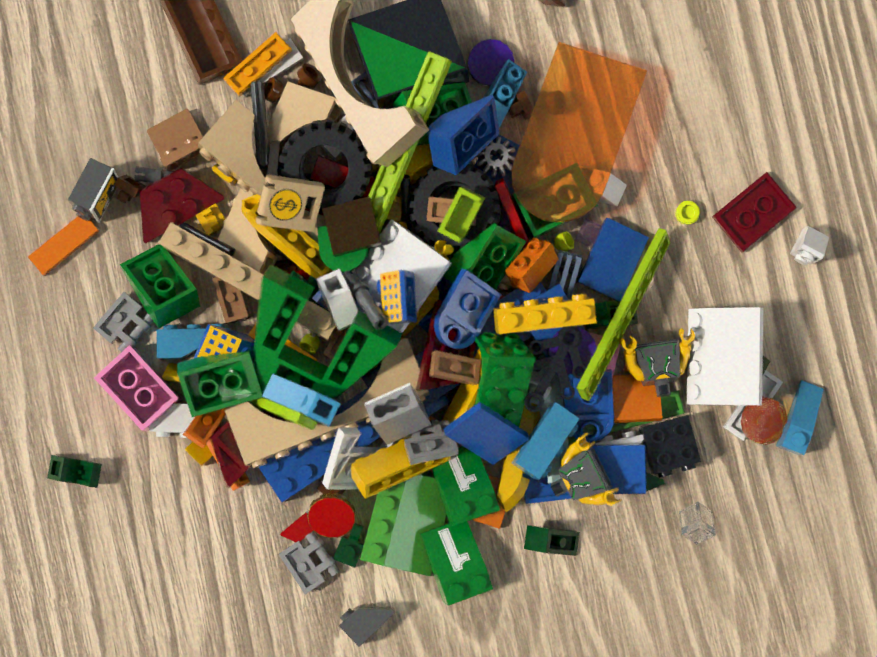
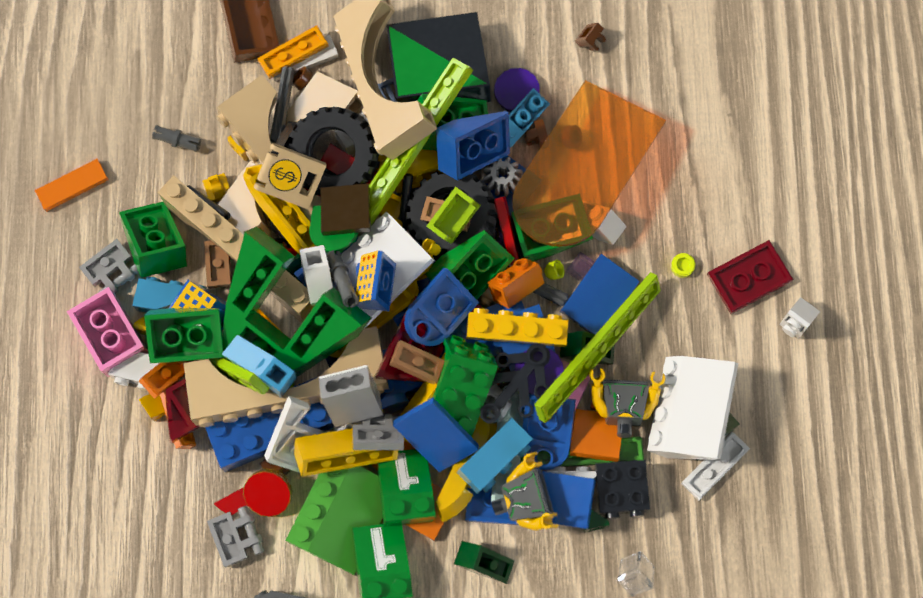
camera: 25 degrees right, 10 degrees down
dark green slope [47,455,102,488] -> none
dark grey piece [68,157,118,222] -> none
reddish brown tile [114,174,146,203] -> none
dark red wing [140,168,225,243] -> none
medium nougat bracket [147,109,203,171] -> none
reddish brown tile [297,63,322,88] -> none
neon yellow hinge [299,333,320,354] -> none
dark green plate [333,523,364,568] -> none
sand blue tile [549,250,582,300] -> none
tile [741,397,787,445] -> none
dark azure slope [776,380,824,455] -> none

